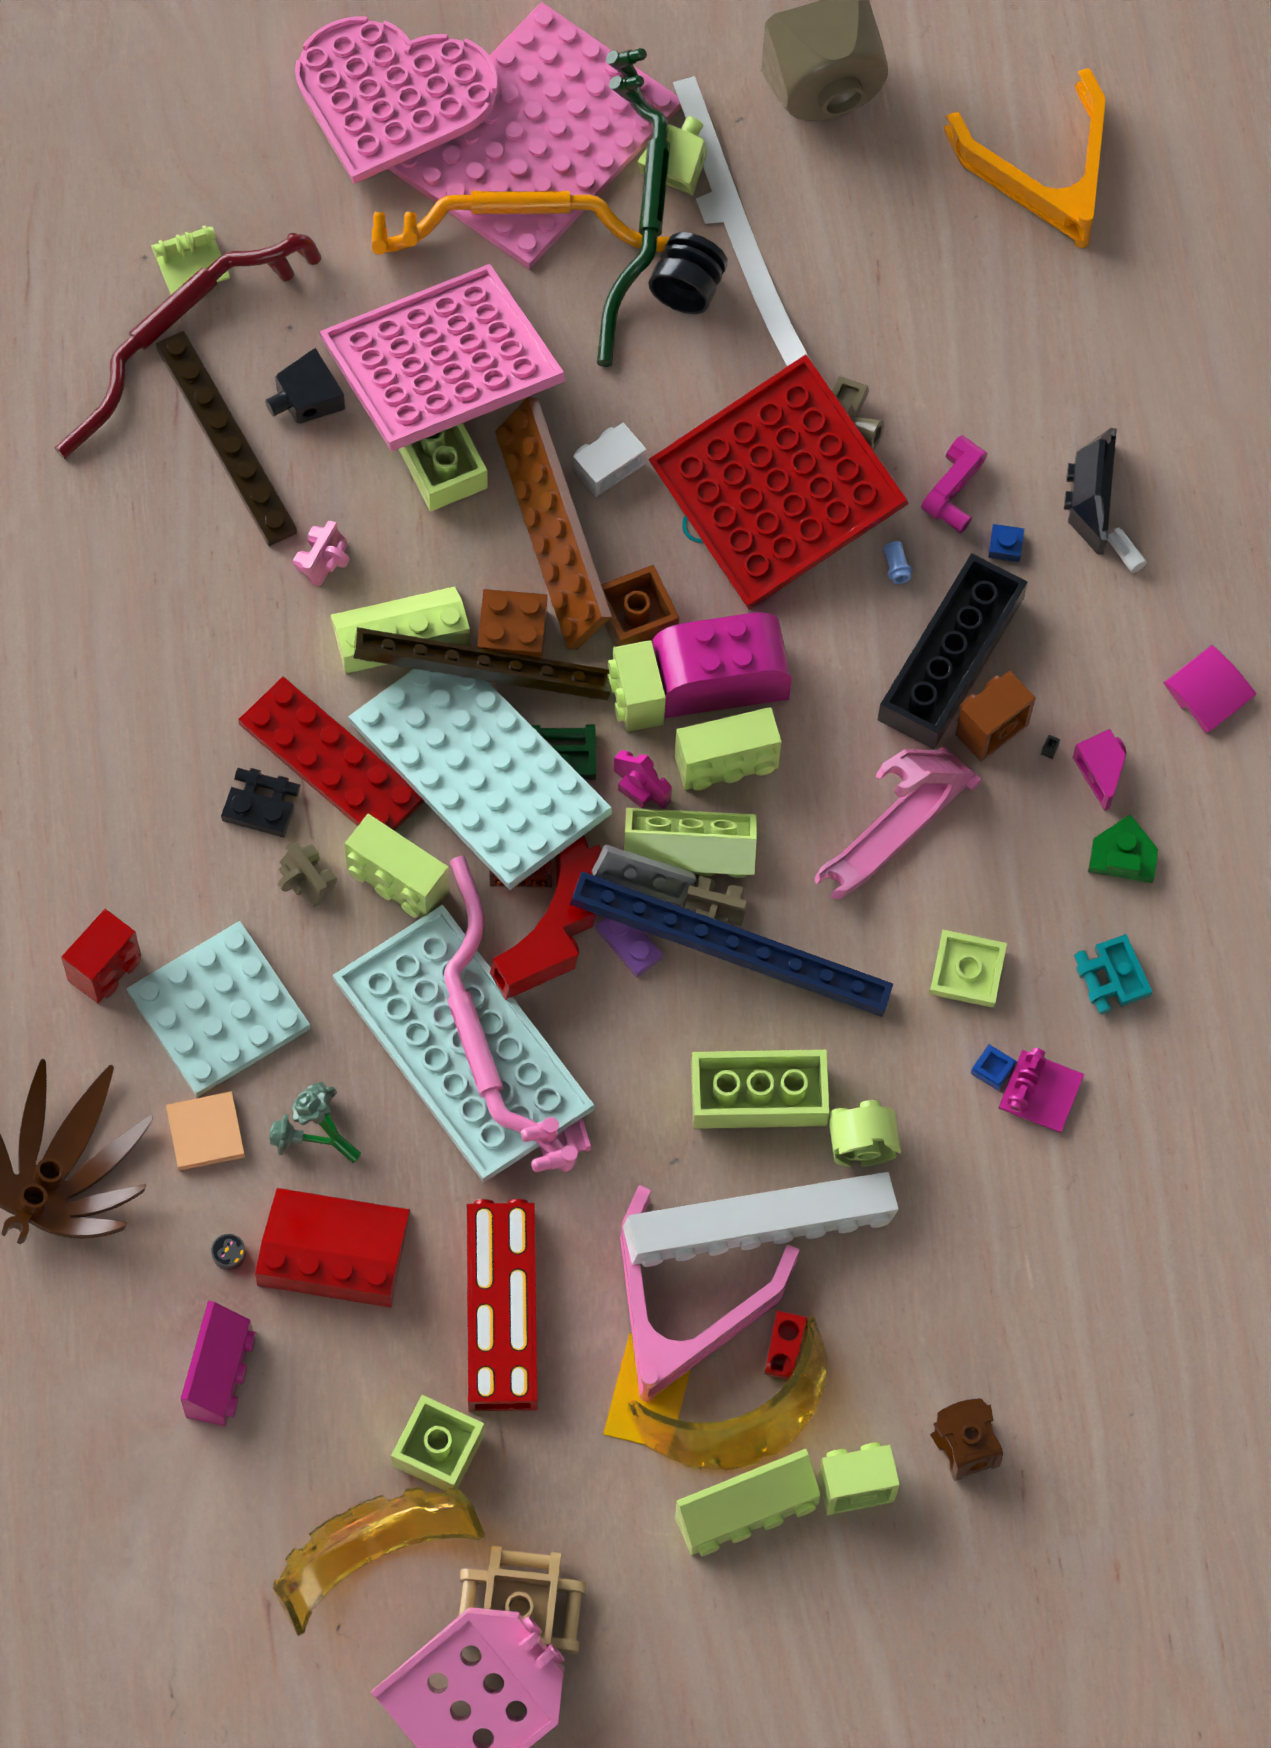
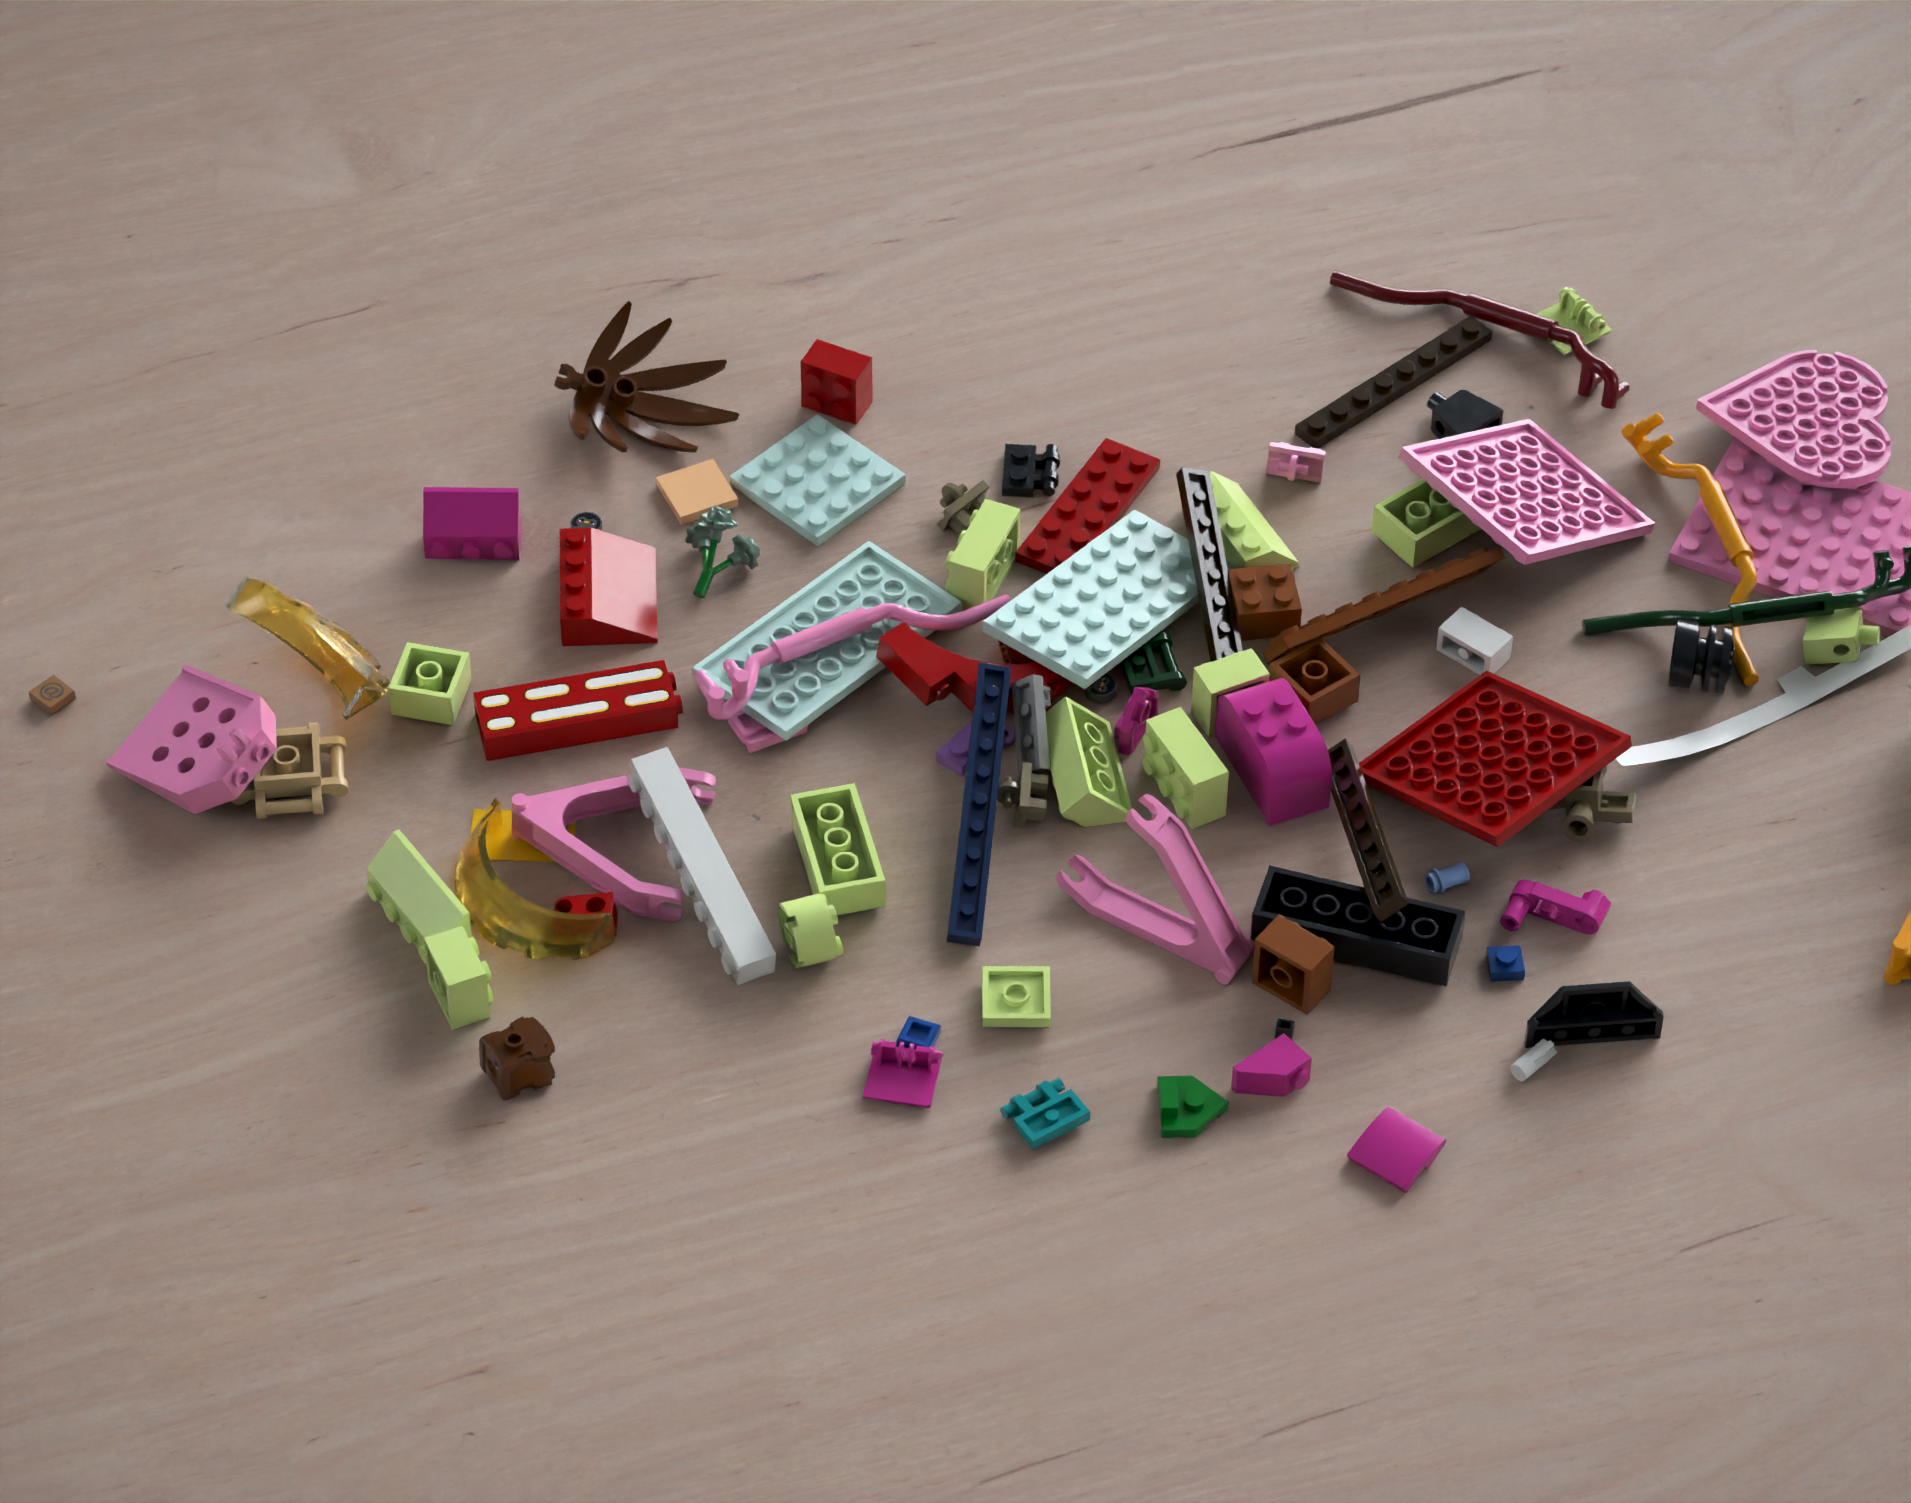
camera: 80 degrees right, 20 degrees down
none -> dark brown plate [1328,738,1409,922]

